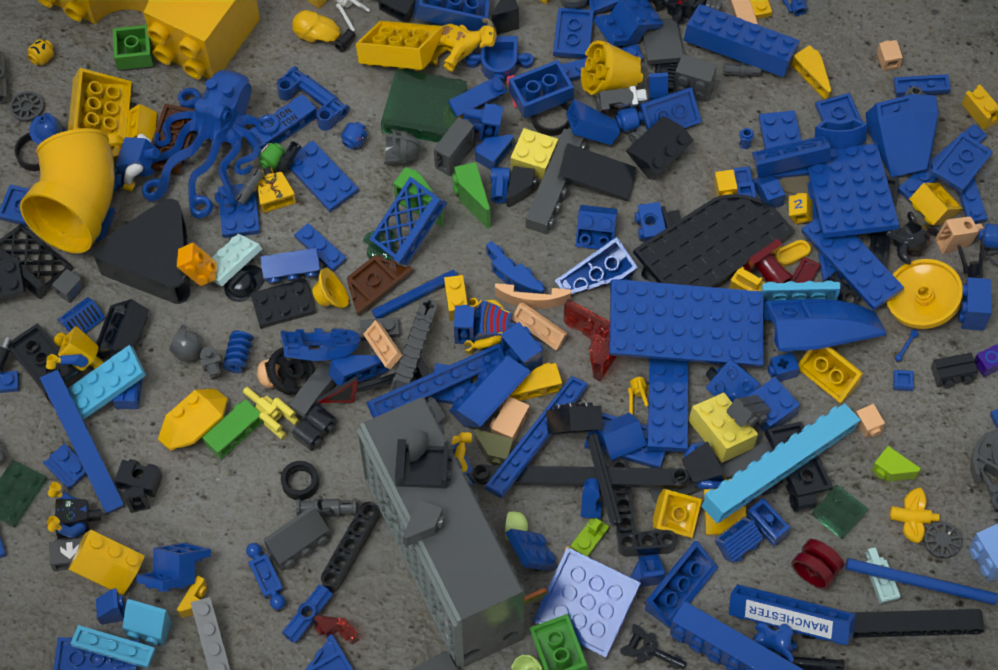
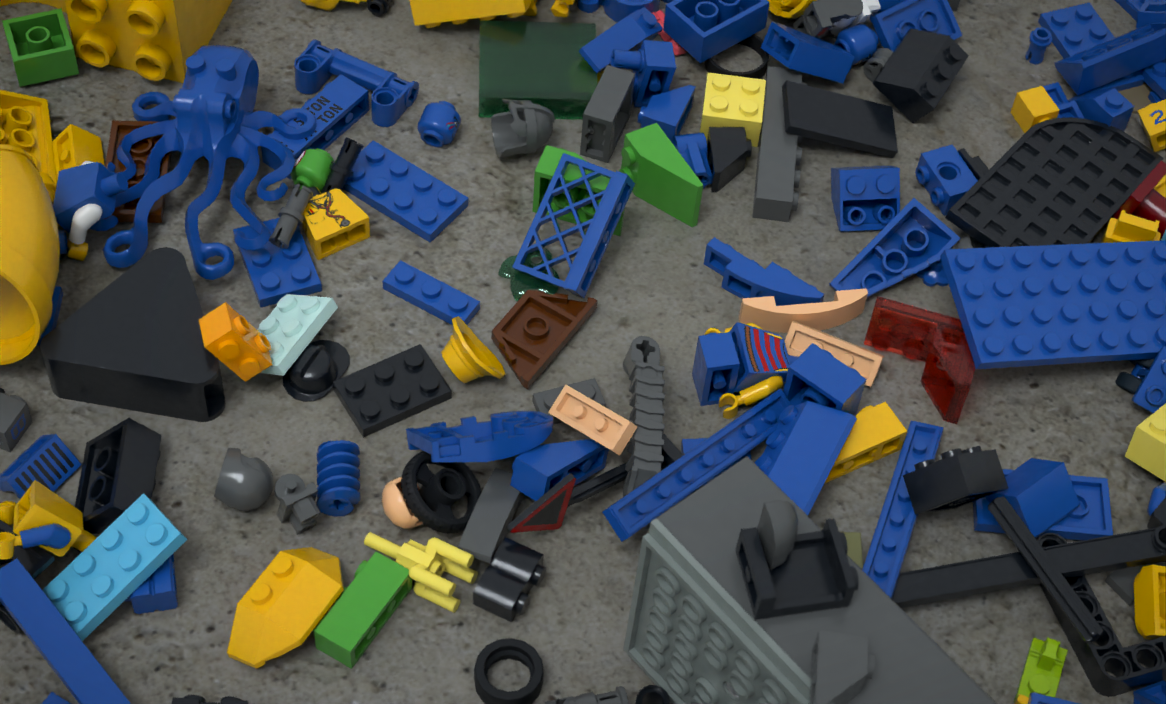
camera: 20 degrees left, 10 degrees down
brick [260,248,321,284] -> none
blue axle [372,270,457,319] -> none
yellow brick [444,275,467,321] -> none
light nougat brick [490,396,530,444] -> none
blue leg [581,478,602,519] -> none
yellow plant [628,377,649,415] -> none
blue plate [647,358,688,452] -> none

